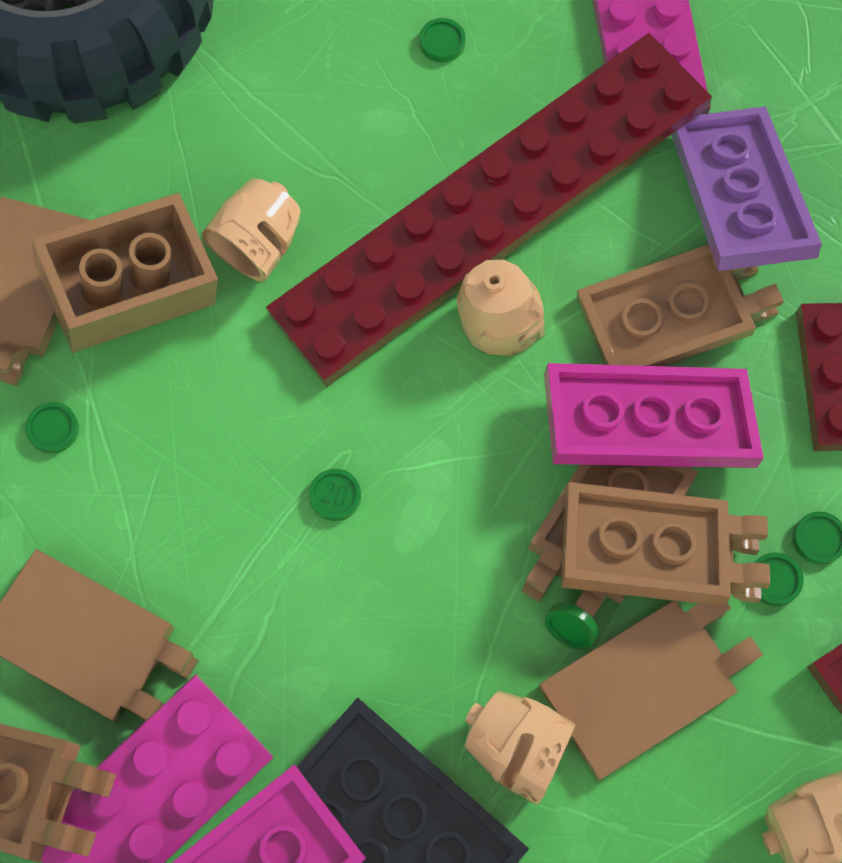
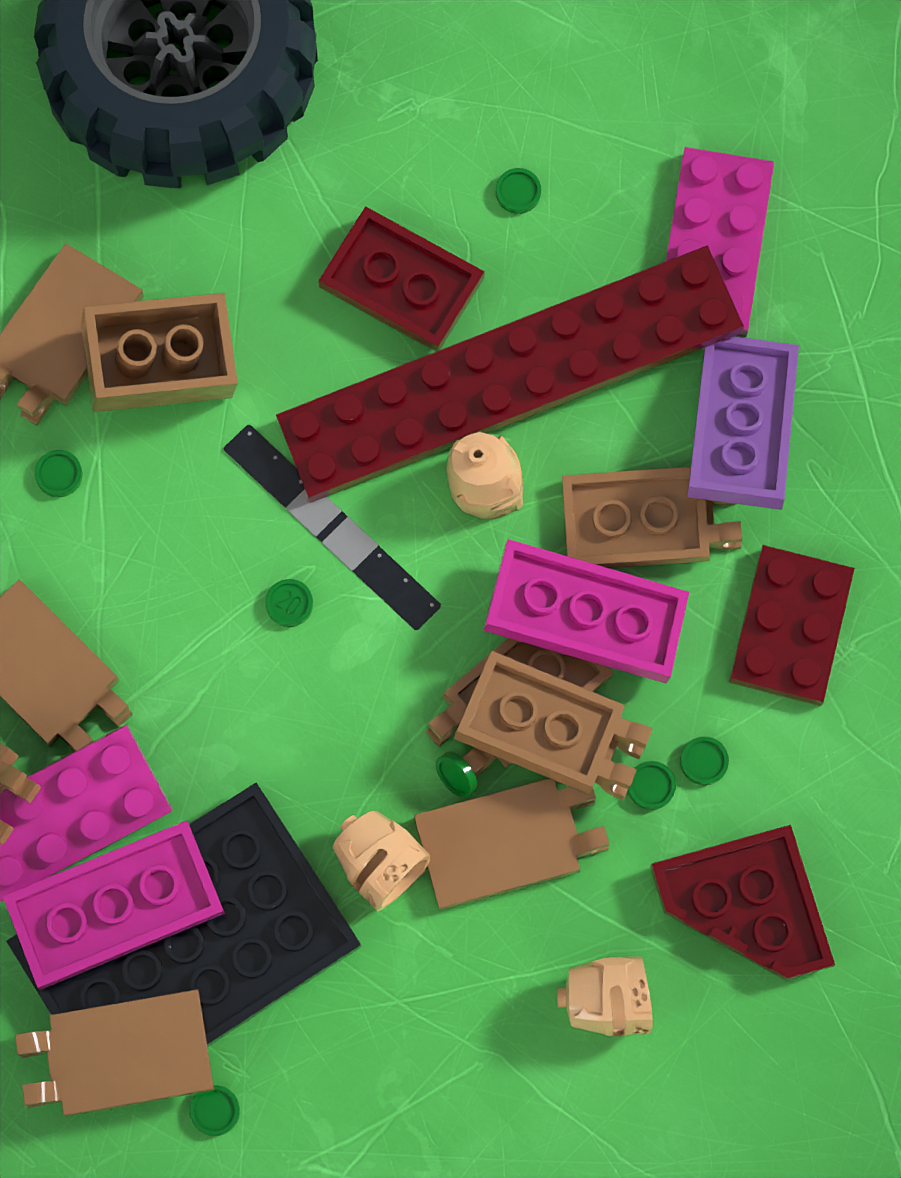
camera: 15 degrees right, 5 degrees up
light nougat helmet [202,178,301,282] -> none
none -> black sticker [224,425,441,630]
none -> dark red plate [318,206,485,352]

